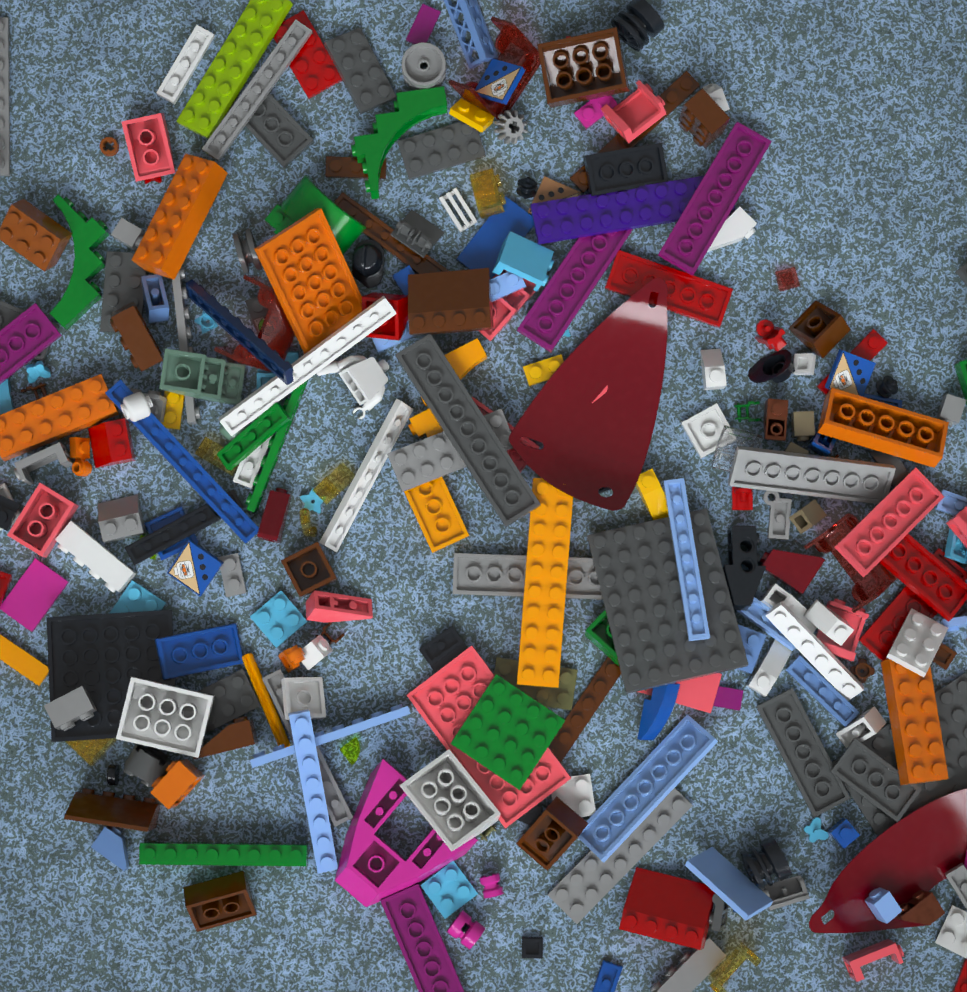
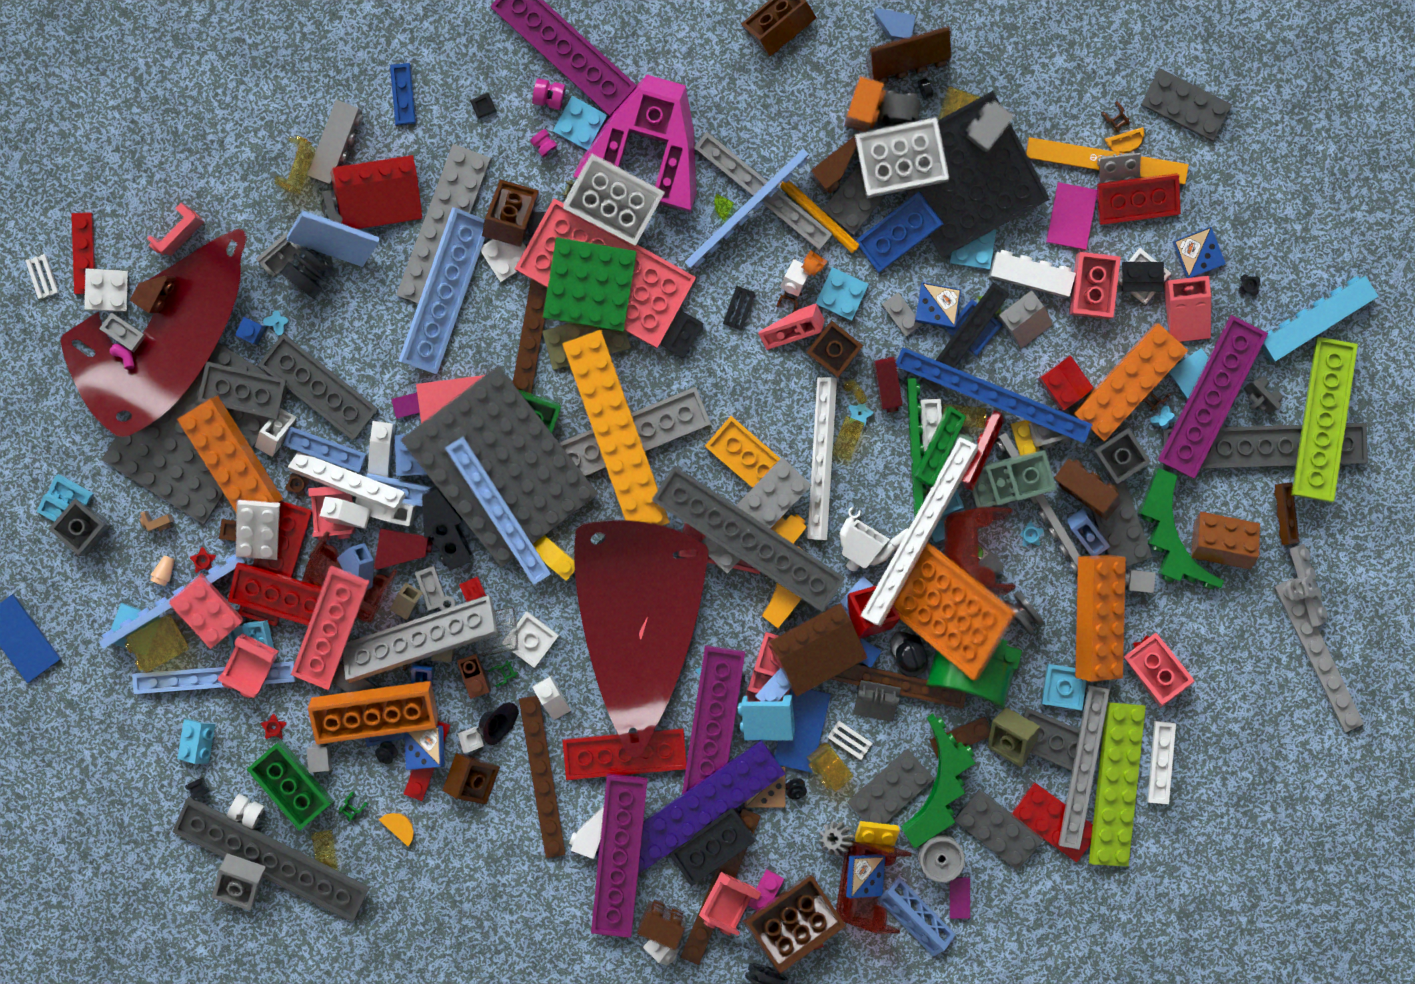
camera: 155 degrees right, 5 degrees up
light grey panel [14,442,74,485] -> none
orange plate [69,437,92,477] -> none
dark orange bush [100,137,119,157] -> none
white head [120,392,153,422] -> none
green brick [139,842,308,866] -> none
dark blue plate [186,279,294,385] -> none
white plate [281,677,326,720] -> none
light blue plate [288,709,338,874] -> none
yellow plate [523,354,564,386] -> none
blue slope [637,683,680,740] -> none
red hips [755,319,787,351] -> none
clear red tile [775,267,800,292] -> none
dark tan brick [791,411,815,442] -> none
light blue brick [864,887,902,924] -> none
none -> medium blue slope [337,543,374,590]
none -> green piece [338,791,368,822]
none -> light orange tile [379,813,414,847]
none -> reddish brown plate [519,695,566,858]
none -> black tile [723,285,755,331]
none -> red plate [962,410,1004,491]
none -> olive slope [987,707,1040,768]
none -> medium azure plate [1041,663,1087,710]
none -> dark grey brick [1091,428,1151,484]

